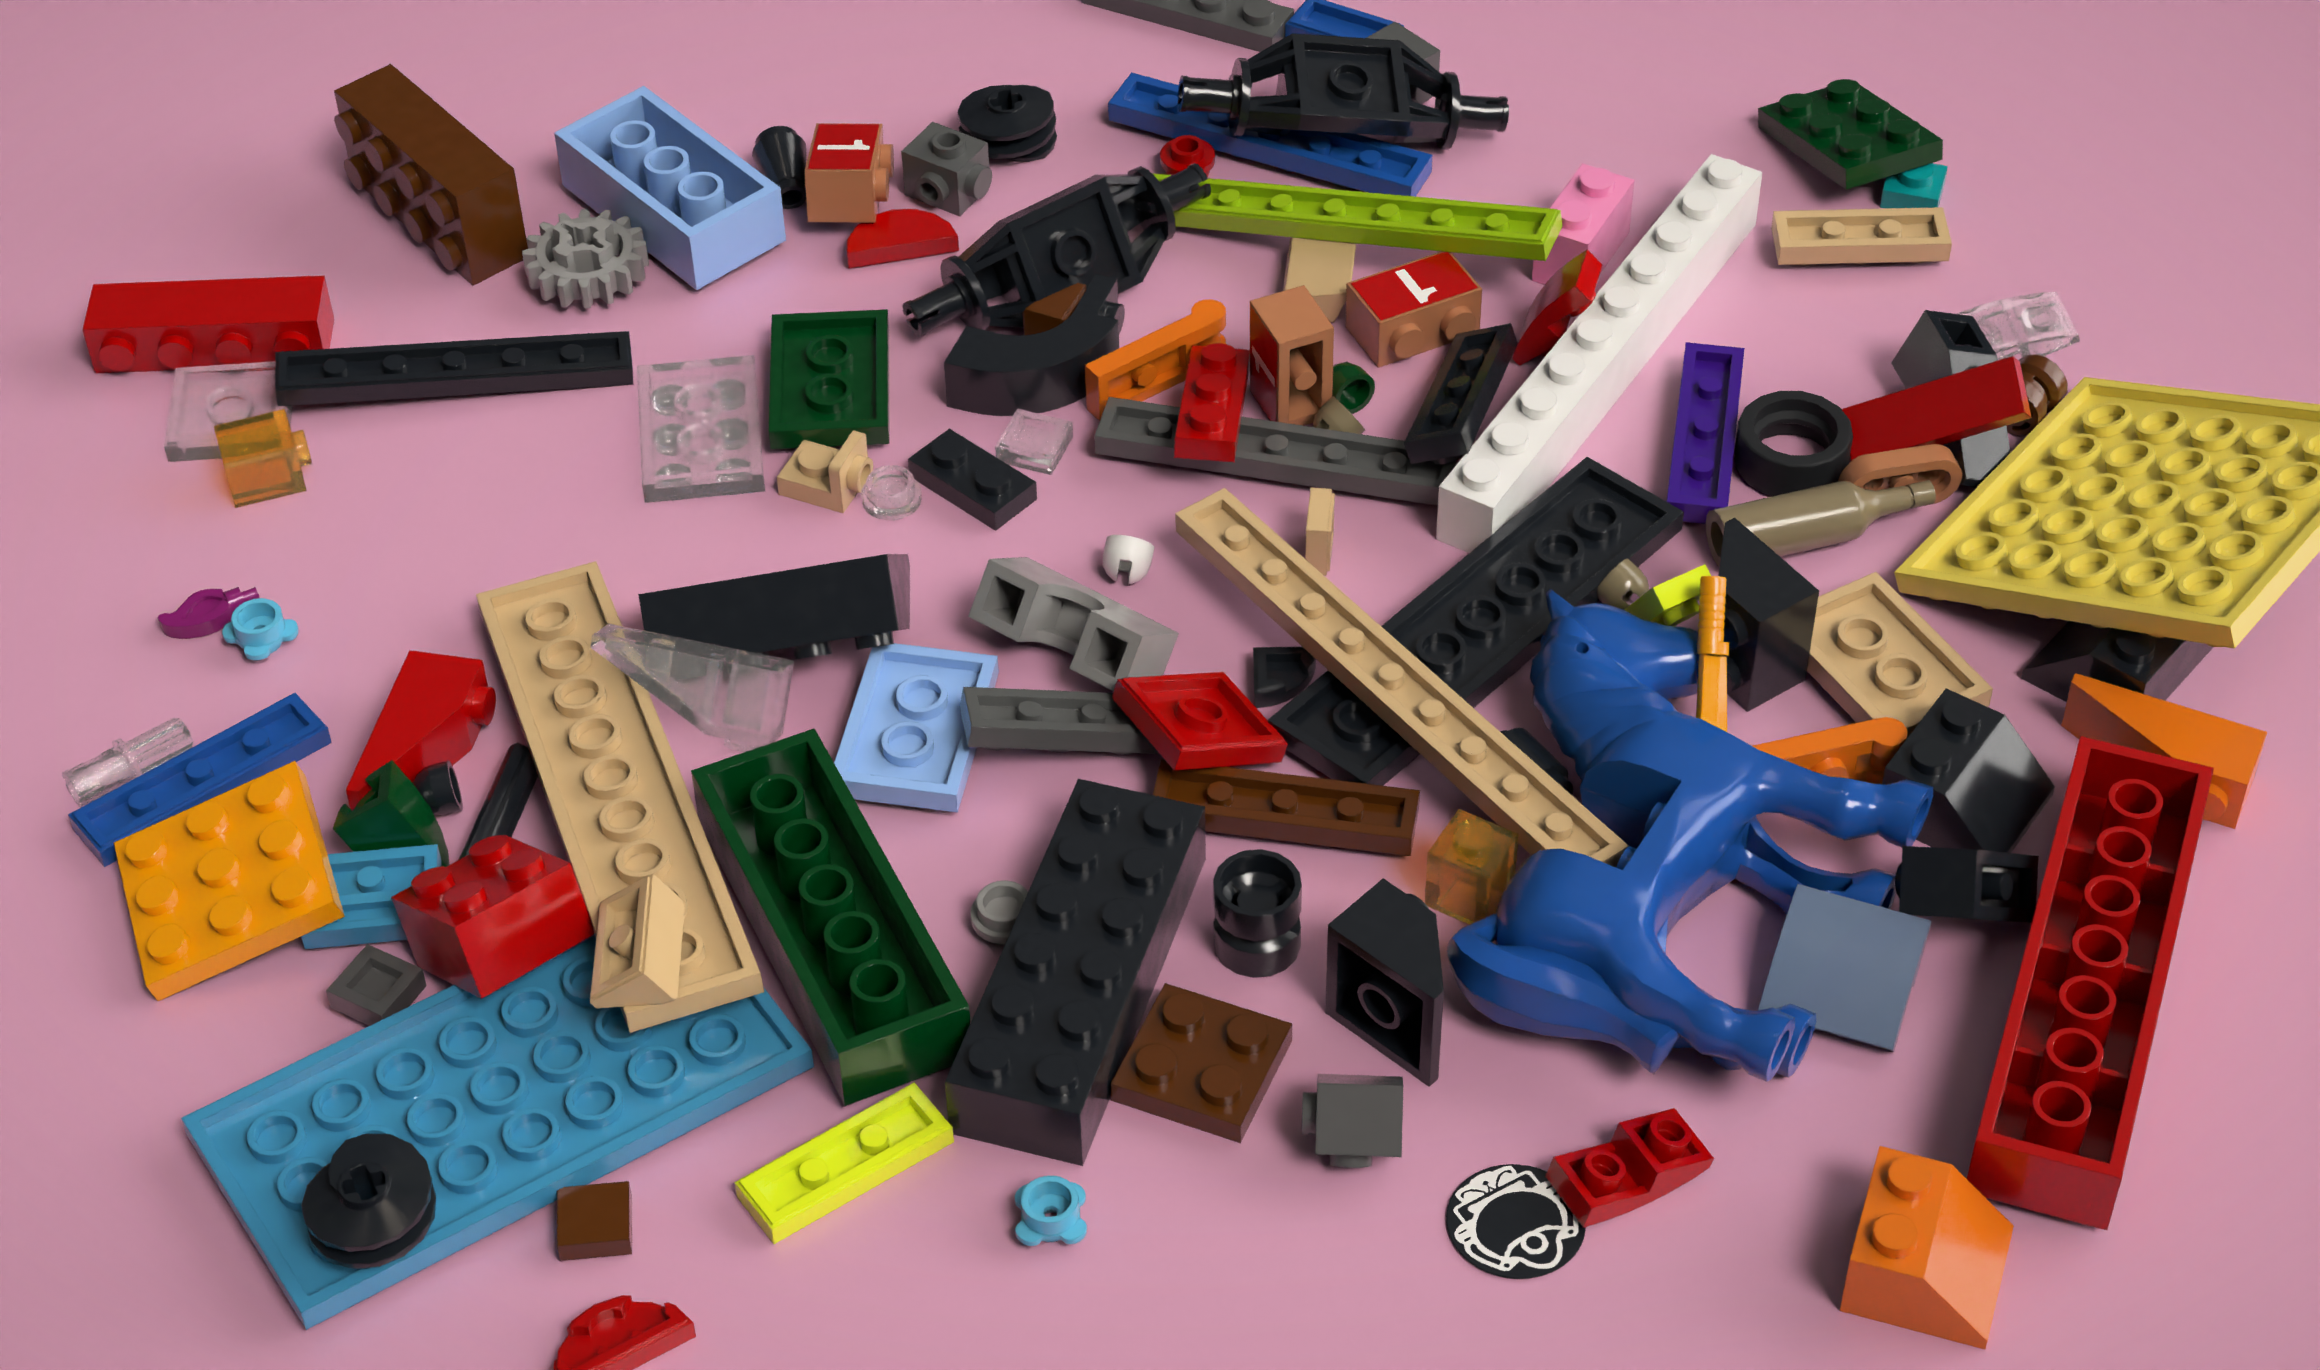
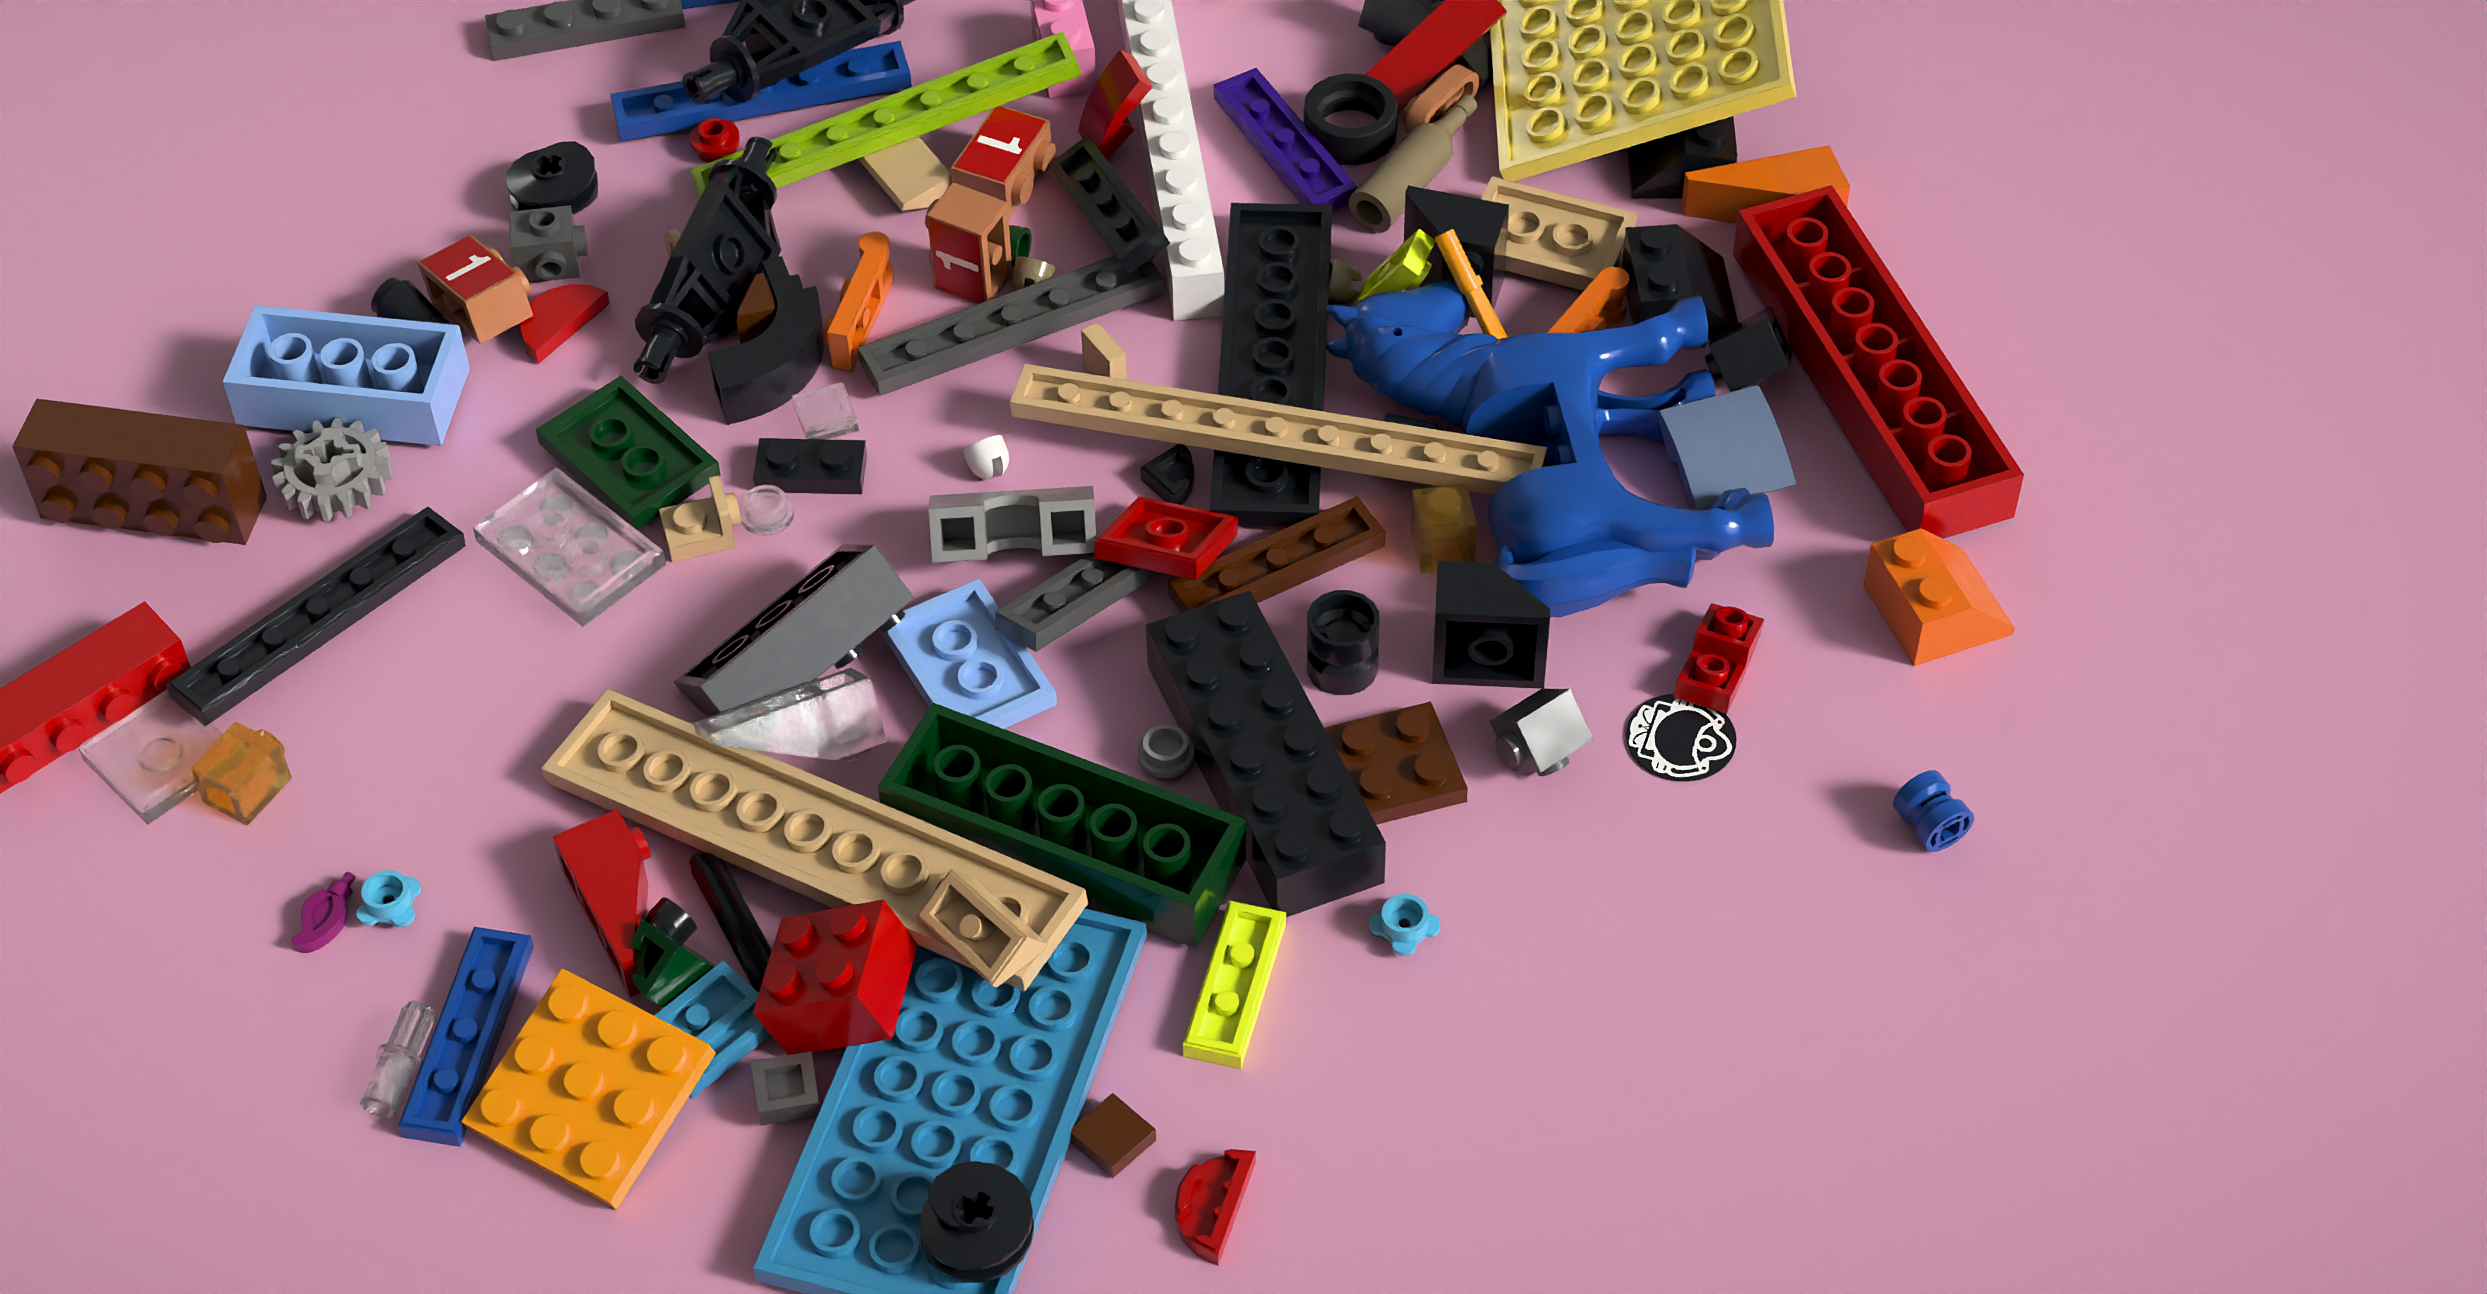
camera: 40 degrees left, 5 degrees up
red plate [1174,343,1250,463] -> none

